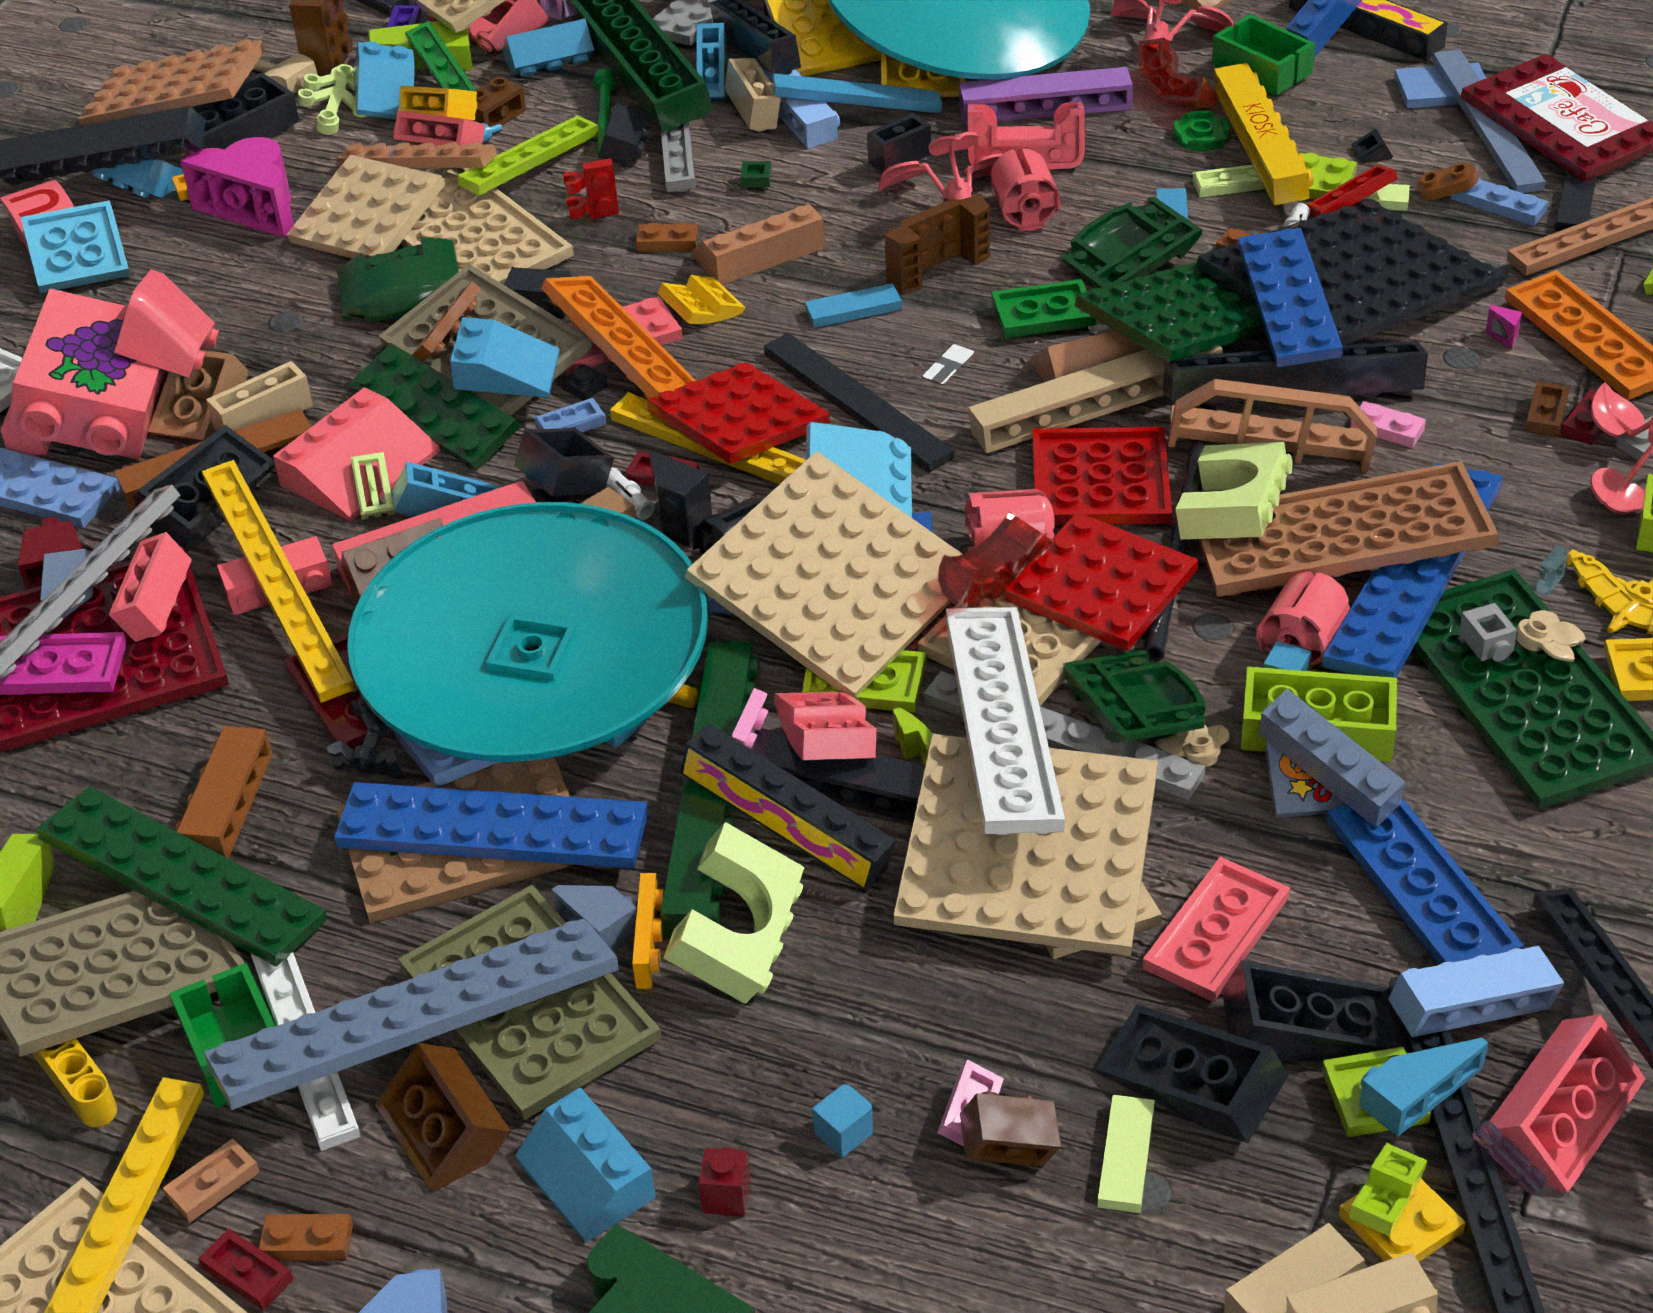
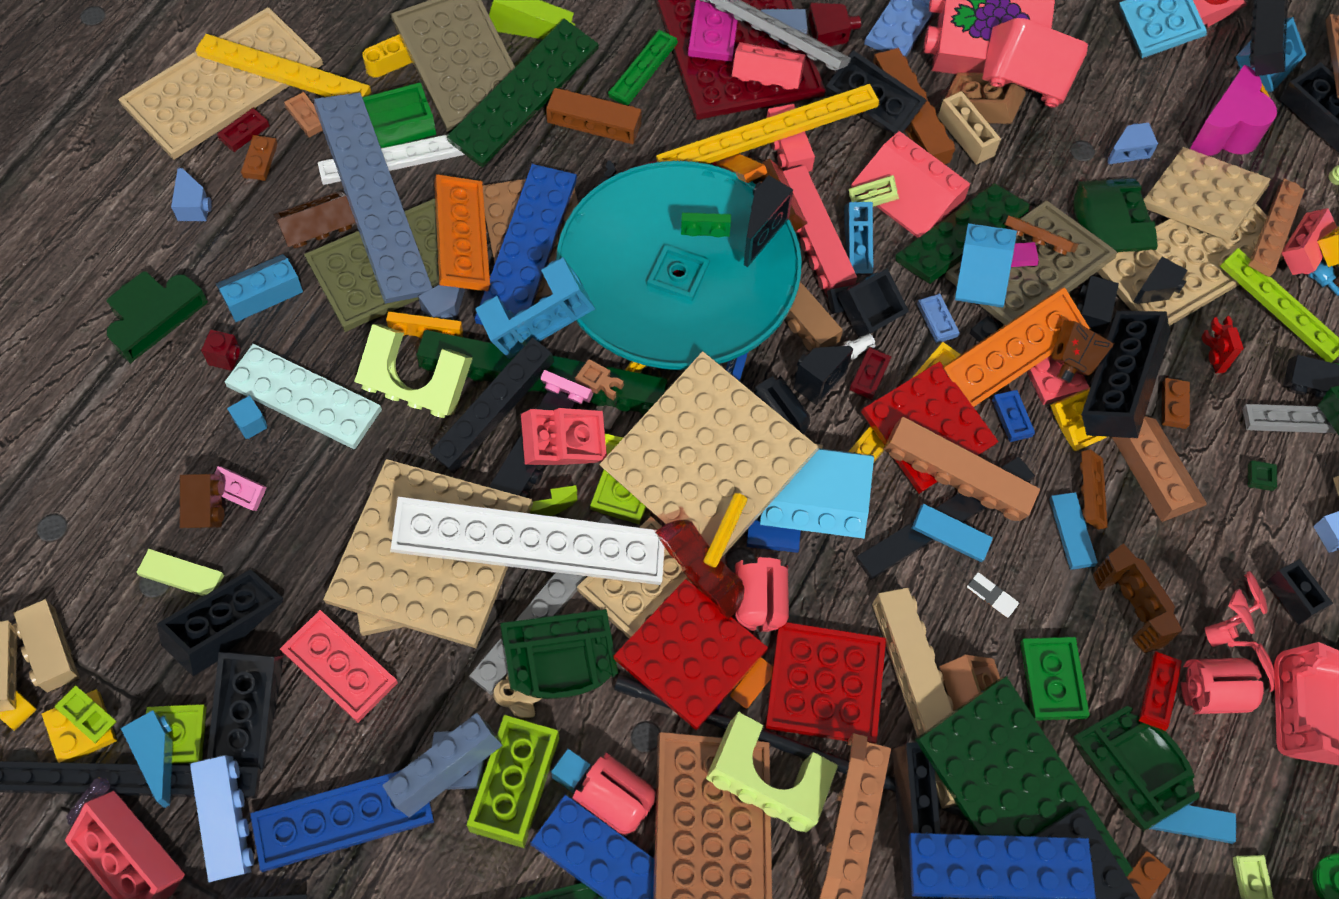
camera: 90 degrees right, 20 degrees up
none -> light aqua plate [225,344,382,450]
none -> orange plate [434,174,490,291]
none -> dark azure plate [475,257,595,359]
none -> nougat plate [575,359,624,400]
none -> green tile [608,30,678,106]
none -> green plate [681,213,731,237]
none -> yellow axle [704,493,747,567]
none -> orange tile [715,154,768,183]
none -> black slope [744,175,793,267]
none -> nougat brick [883,417,1040,521]
none -> dark azure tile [912,504,993,562]
none -> blue plate [992,390,1035,442]
none -> reddish brown torso [1052,320,1114,384]
none -> dark orange plate [1080,449,1108,530]
none -> black brick [1081,311,1170,438]
none -> medium blue slope [1107,123,1158,164]
none -> black slope [1133,256,1188,304]
none -> red tile [1139,651,1182,731]

